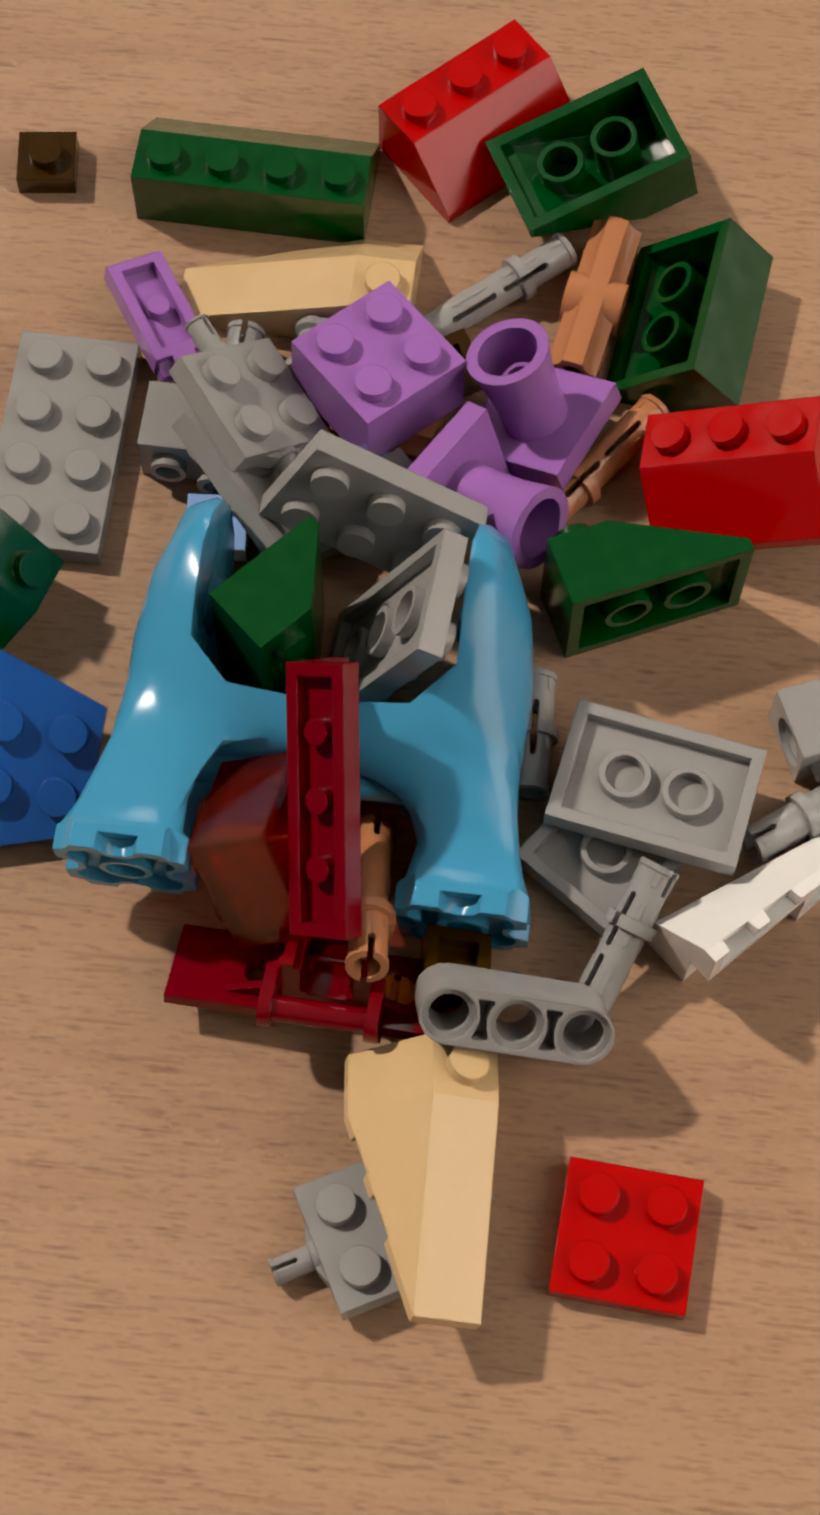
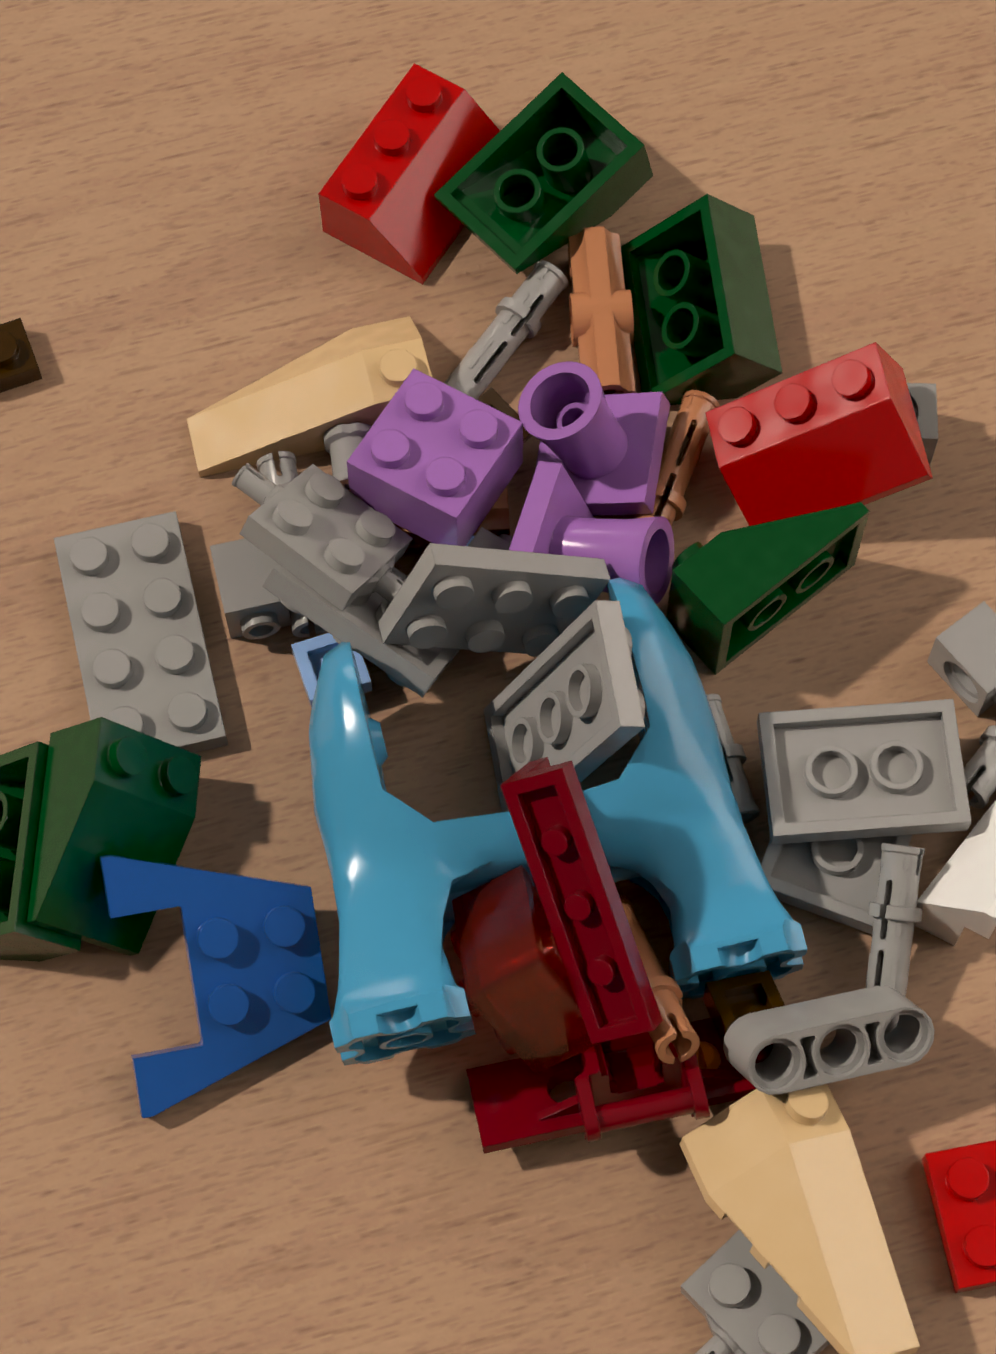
camera: 20 degrees left, 0 degrees up
medium lavender hinge [104,251,200,383] -> none
dark green slope [130,117,381,243] -> none
dark green slope [209,515,325,694] -> none

